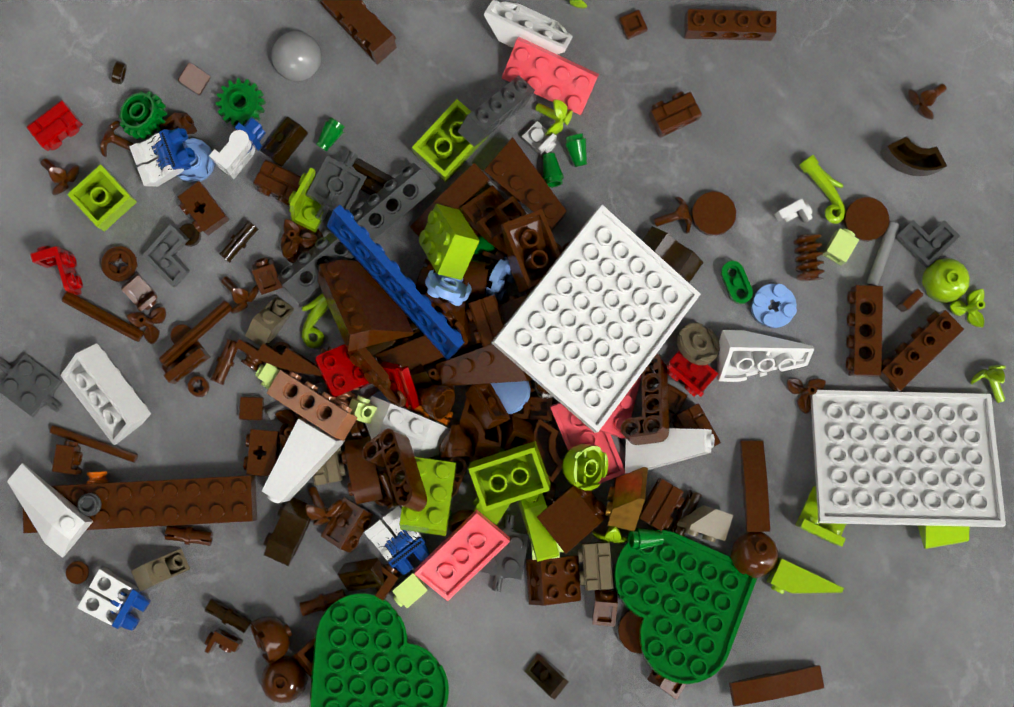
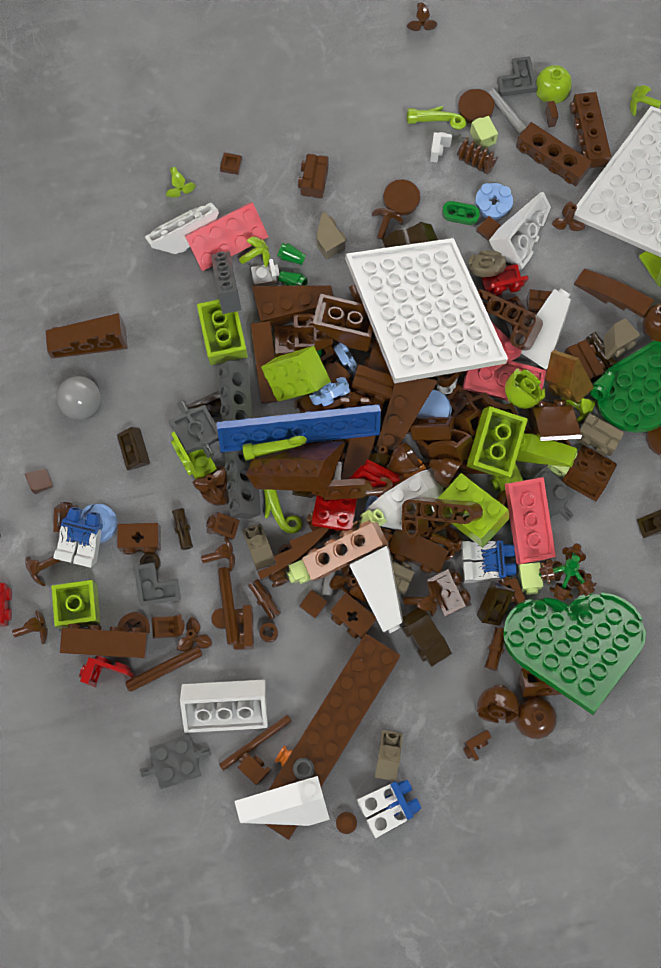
camera: 50 degrees left, 10 degrees down
green gear [119,91,167,140] -> none
reddish brown pin [165,526,213,546] -> none
dark brown pin [204,598,252,633] -> none
white hips [209,117,266,179] -> none
green gear [216,78,266,127] -> none
reddish brown brick [254,160,301,207] -> none
green cone [316,117,345,151] -> none
reddish brown bracket [592,589,618,627] -> none
reddish brown brick [684,9,777,41] -> none
dark brown brick [880,136,947,176] -> none
lime plant [950,289,985,327] -> none
none -> reddish brown wedge [60,624,148,658]
none -> lime plant [242,436,307,460]
none -> dark tan slope [316,212,346,260]
none -> reddish brown tile [476,216,501,241]
none -> reddish brown plant [539,543,597,600]

